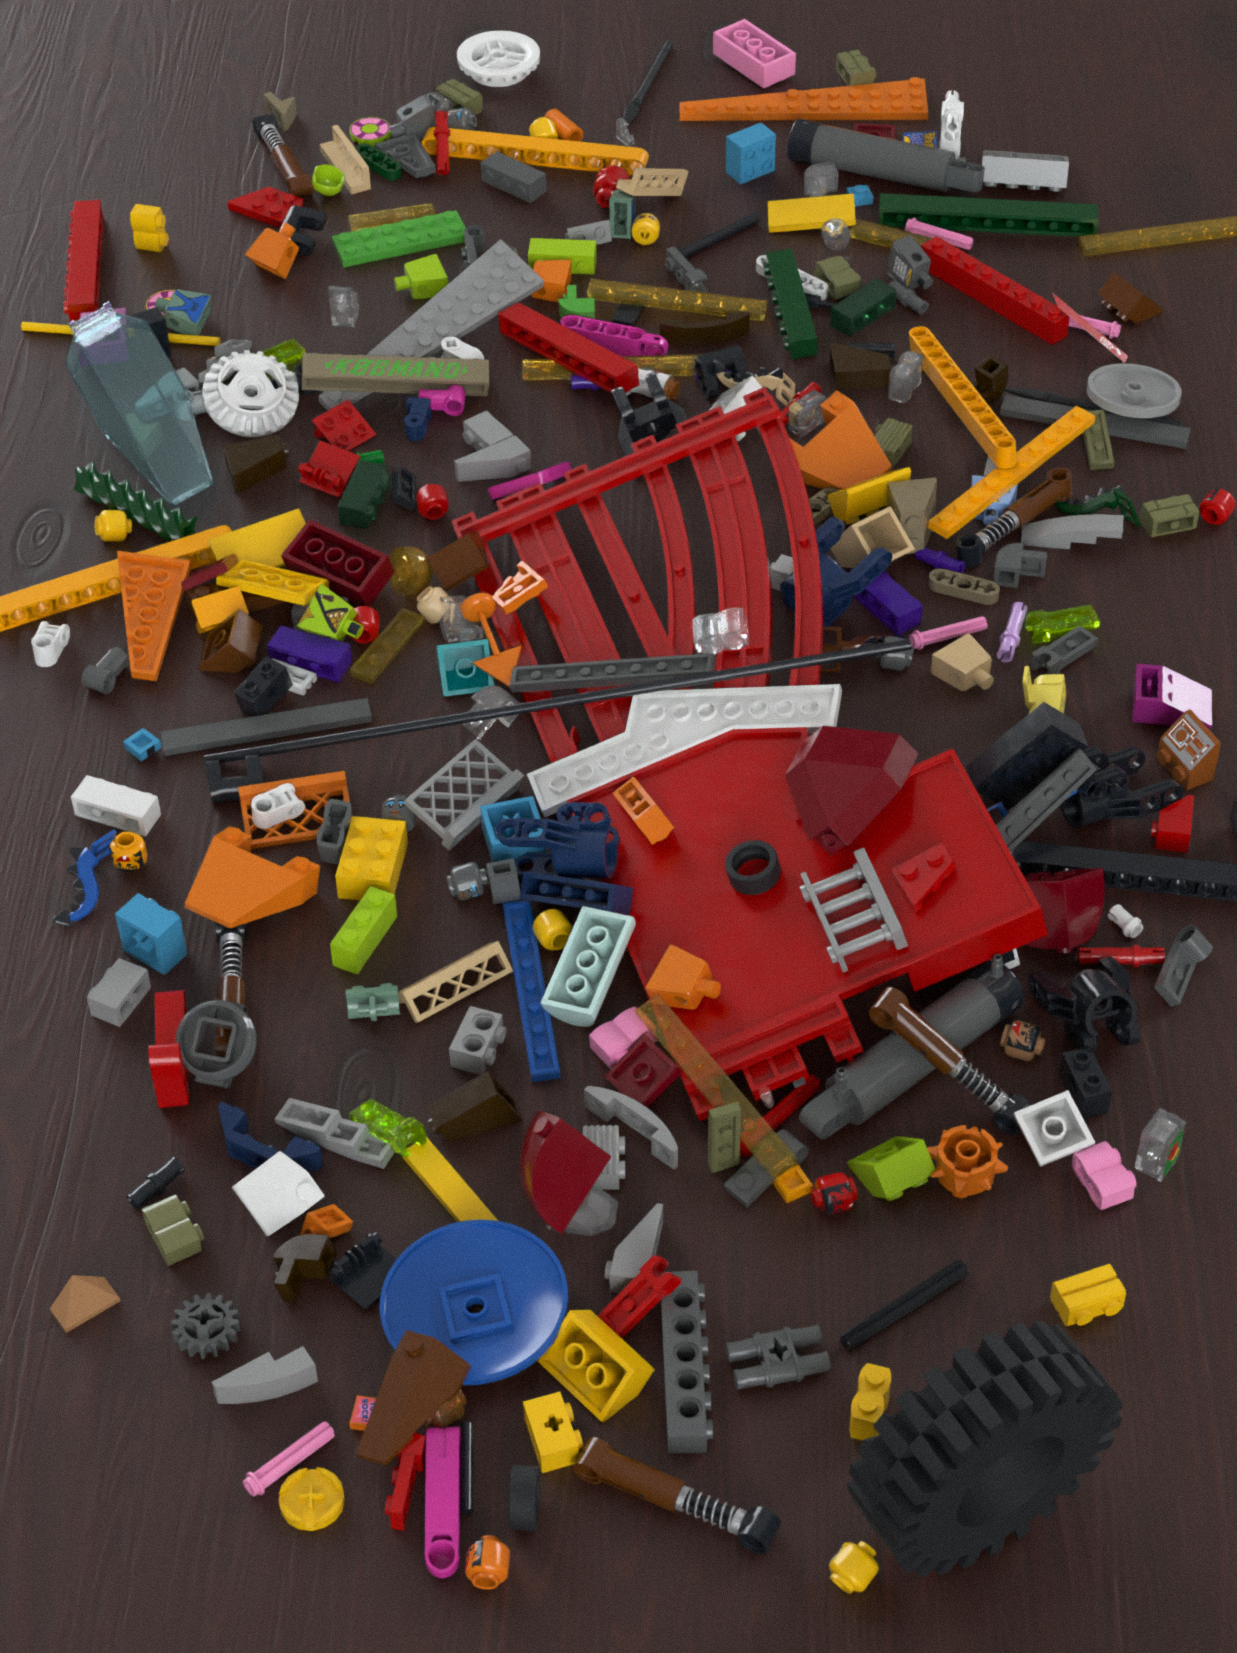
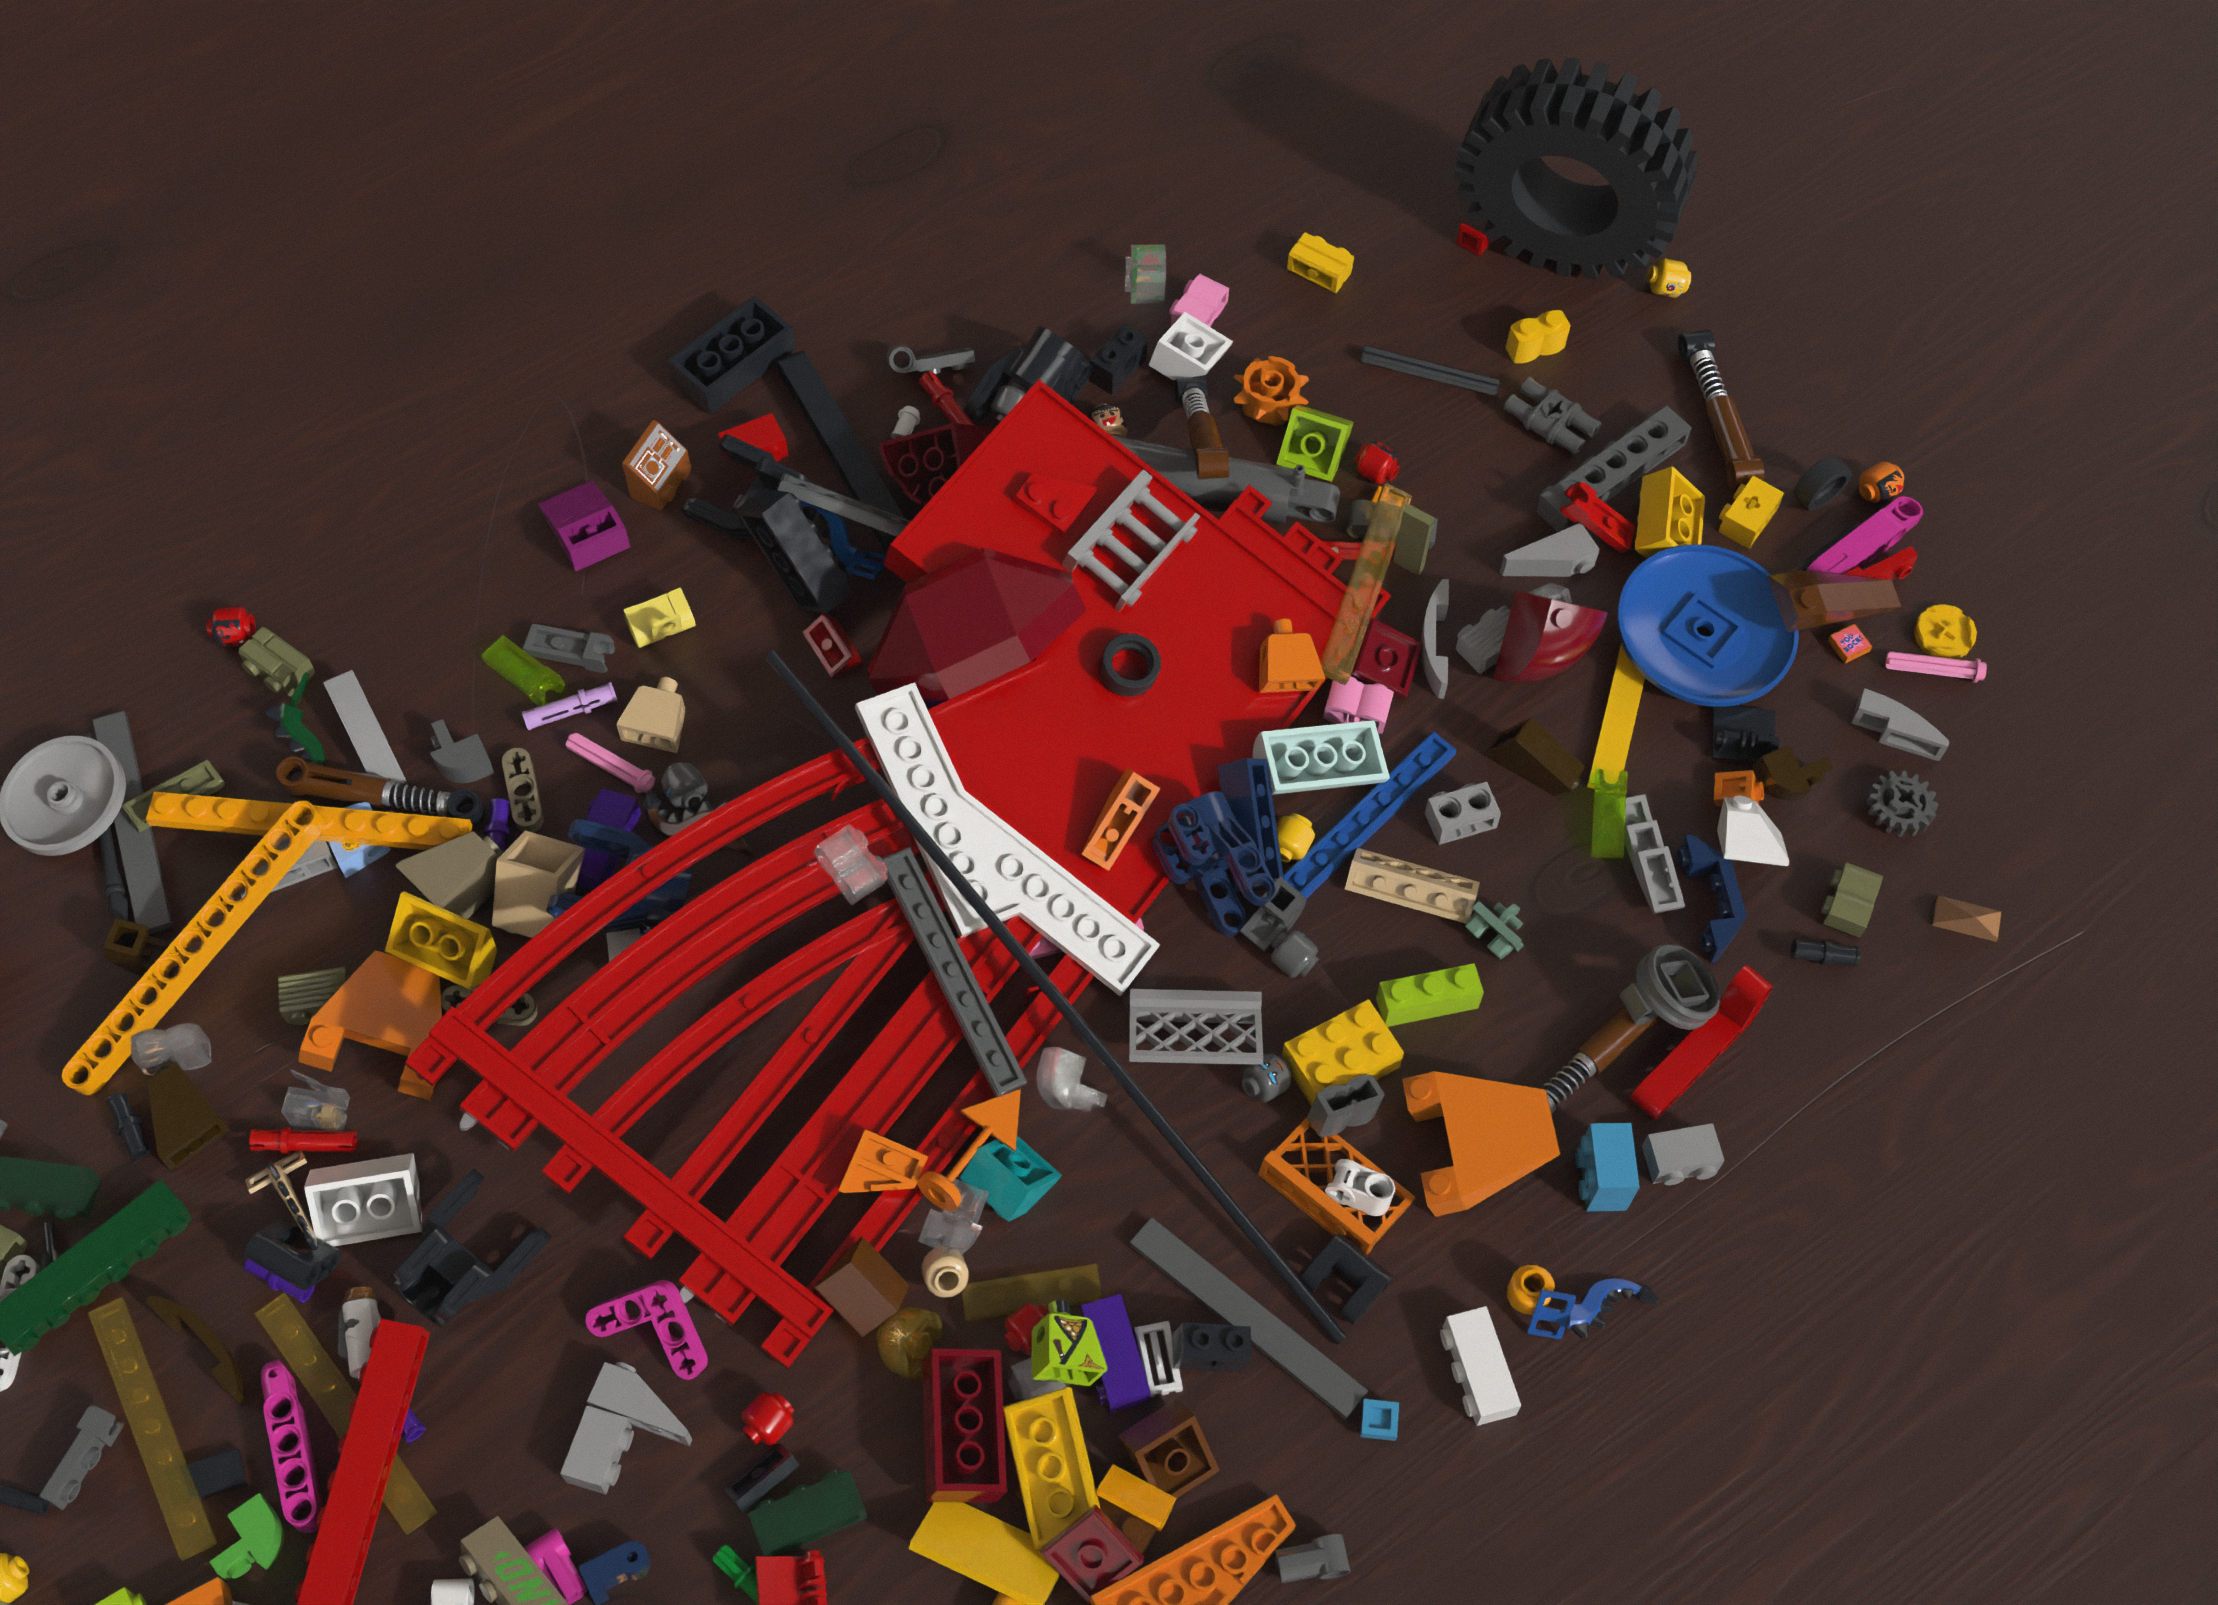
camera: 130 degrees left, 15 degrees up
dark azure brick [480,796,546,862] -> none

